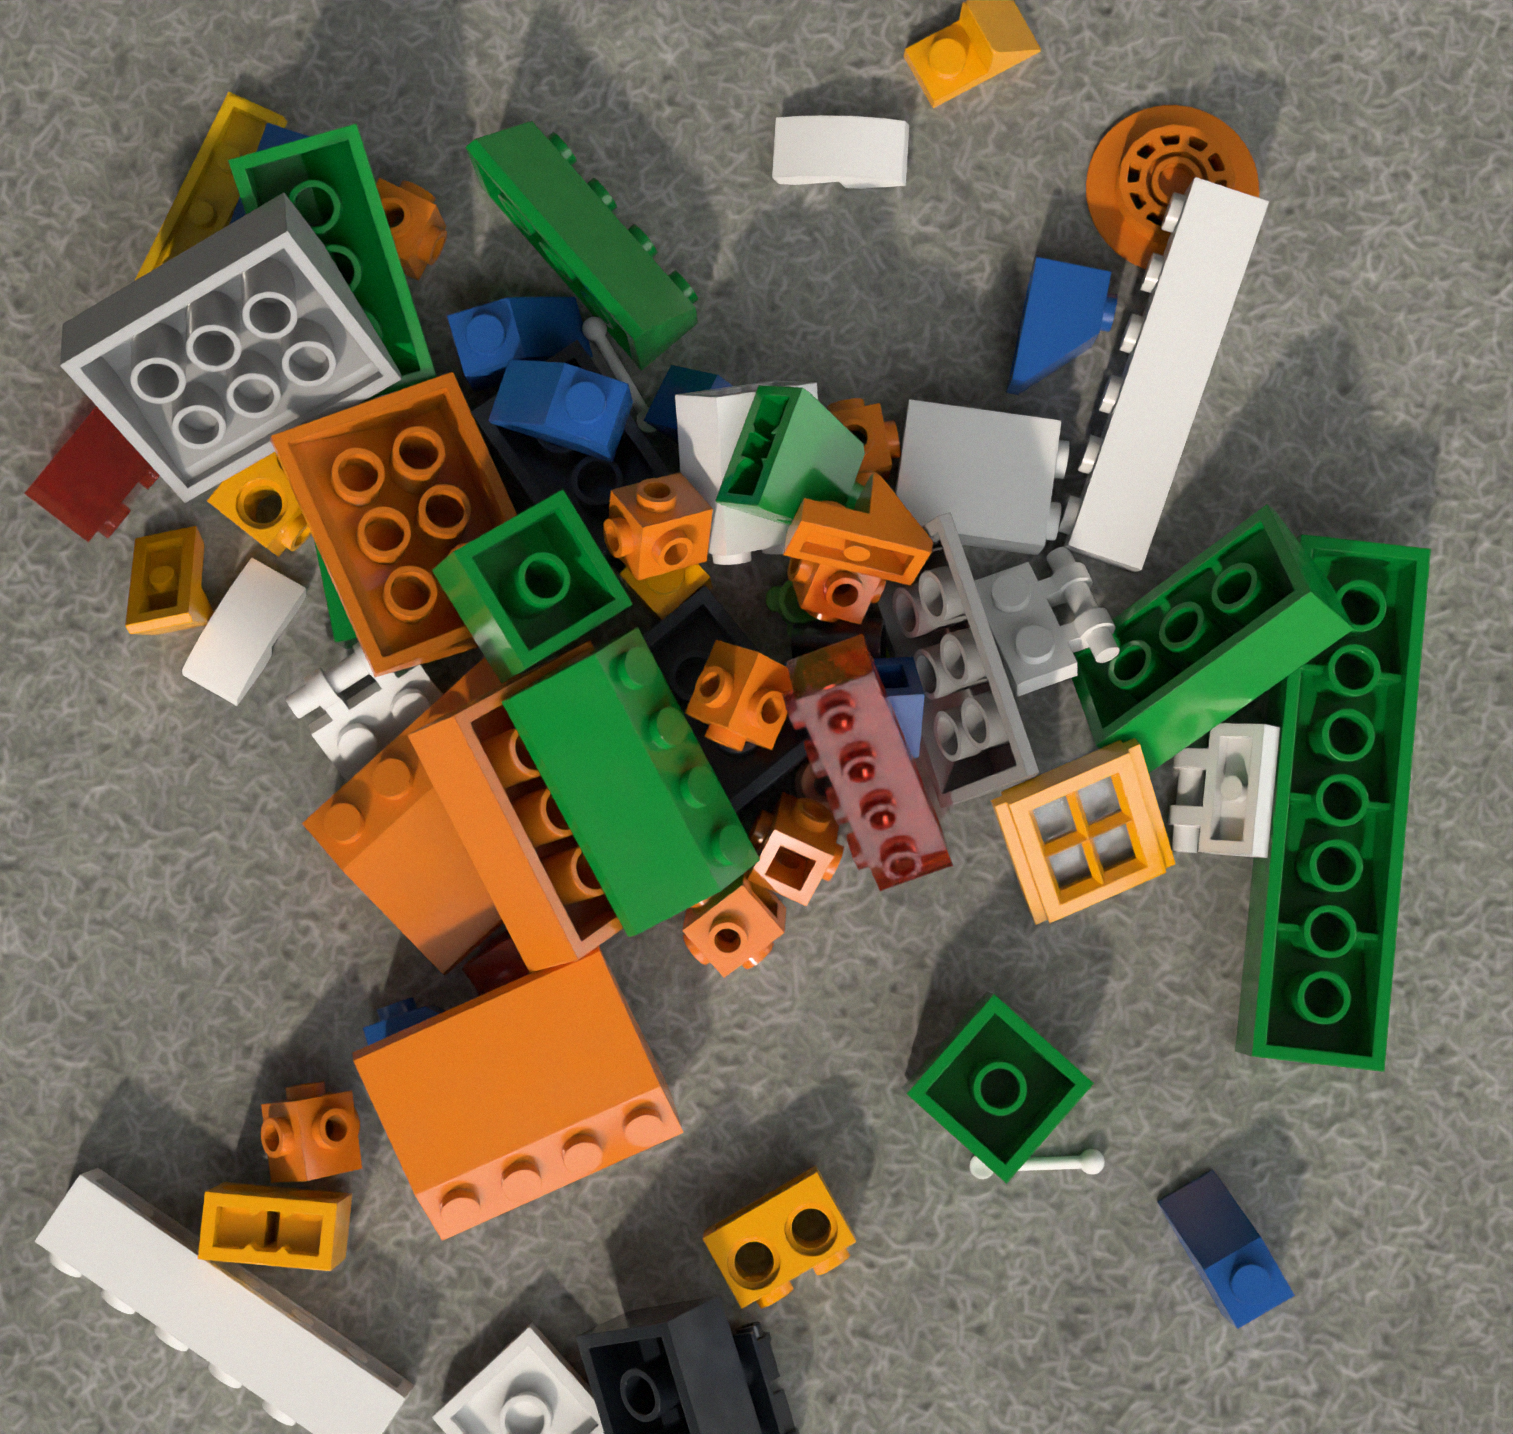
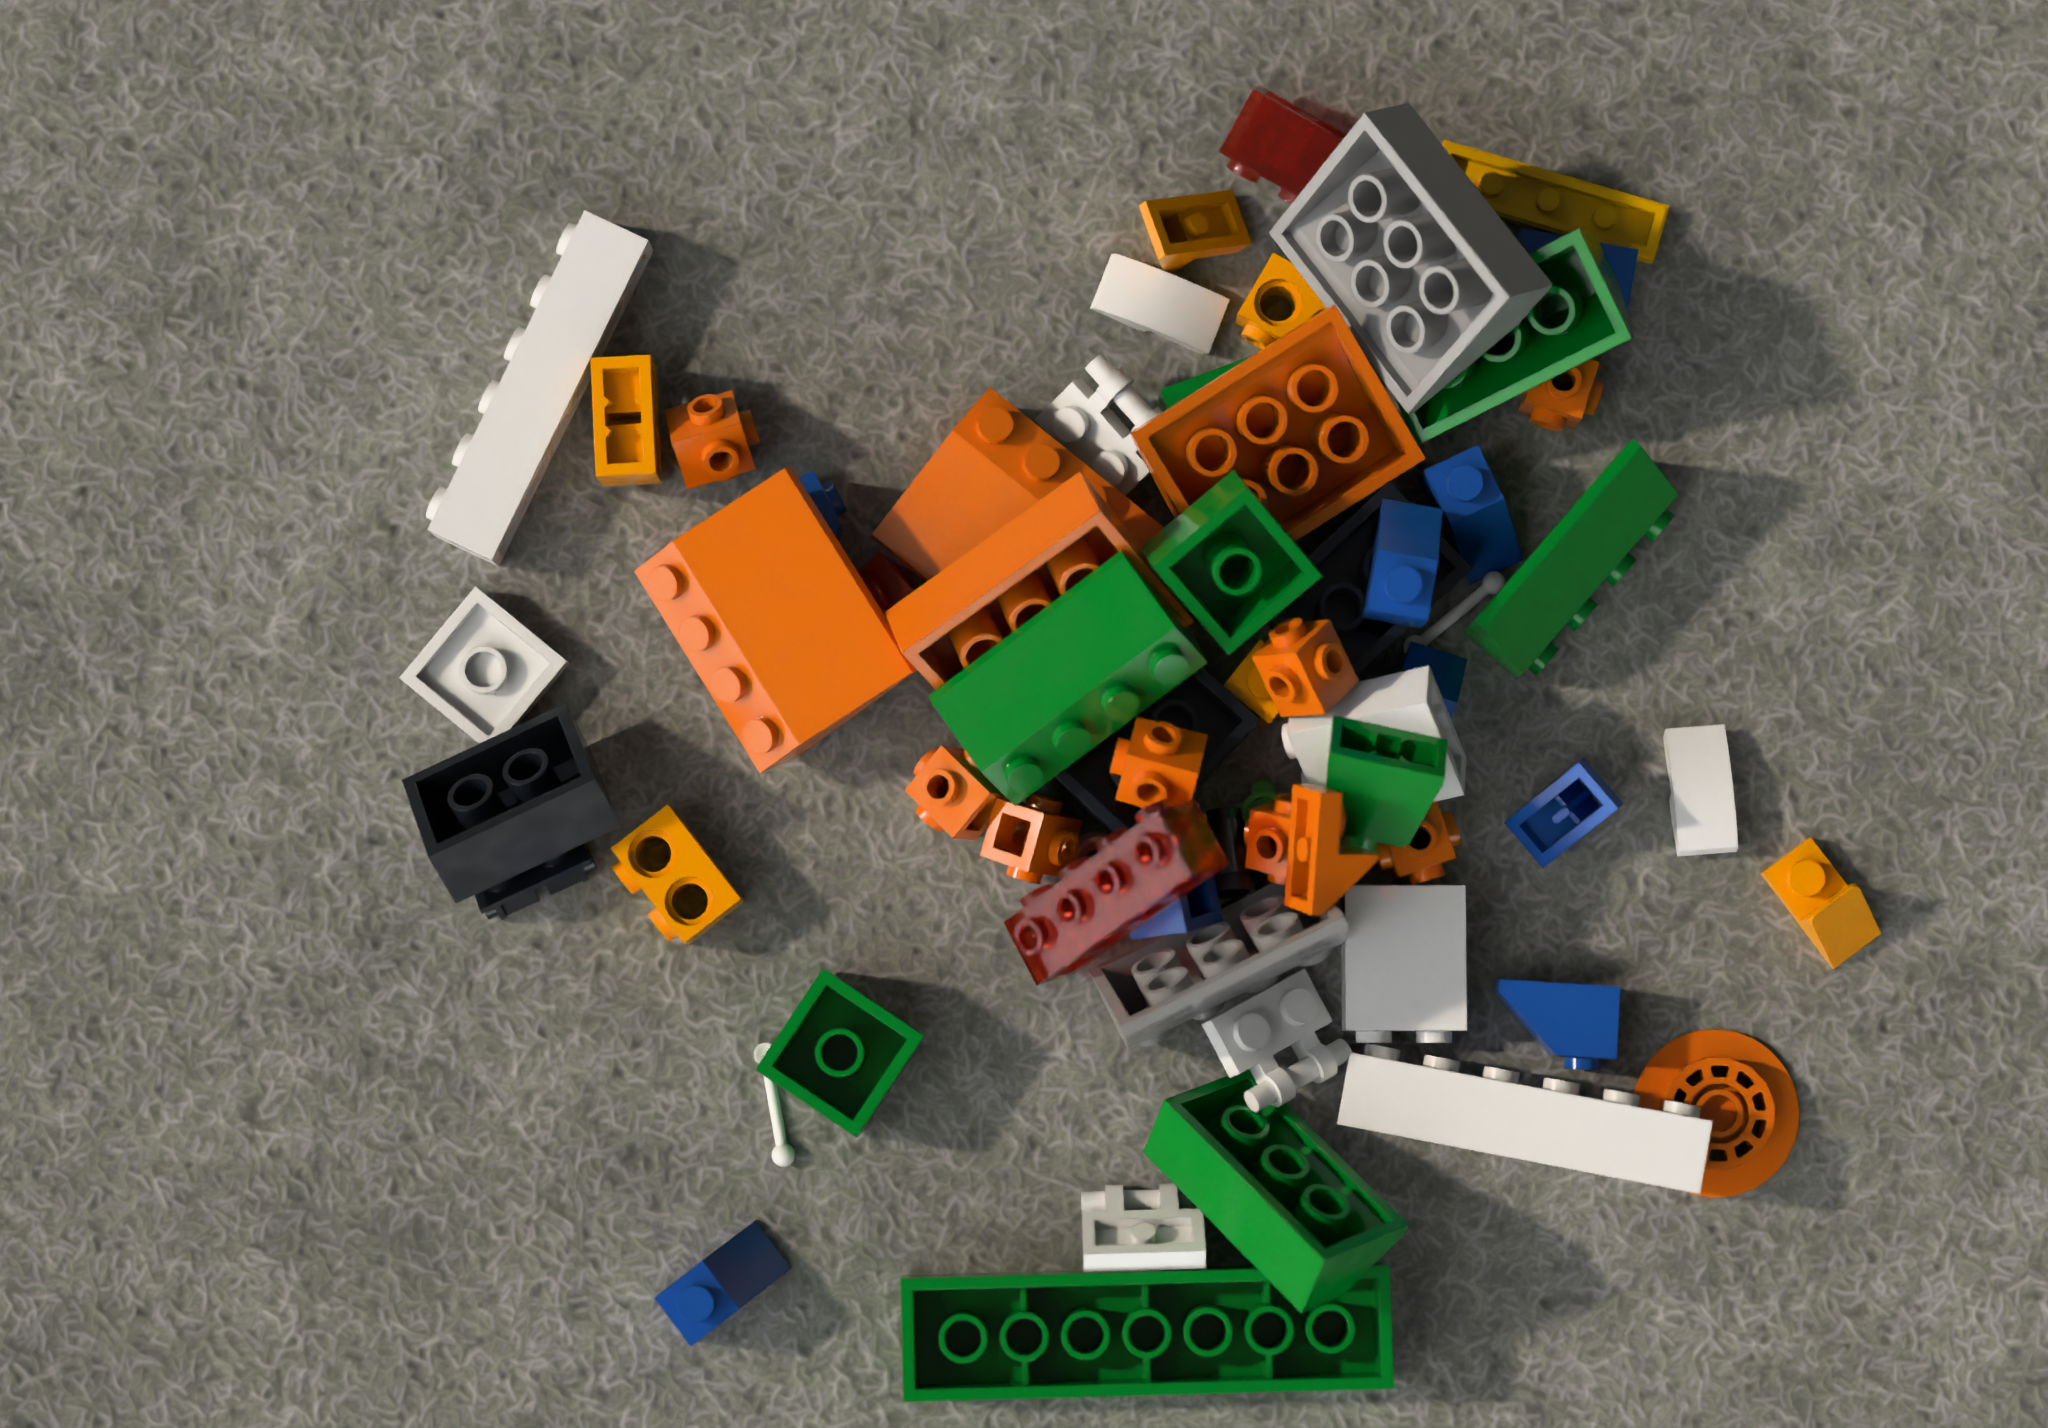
camera: 80 degrees right, 0 degrees up
light orange piece [990,738,1175,925] -> none
none -> blue slope [1504,758,1624,868]

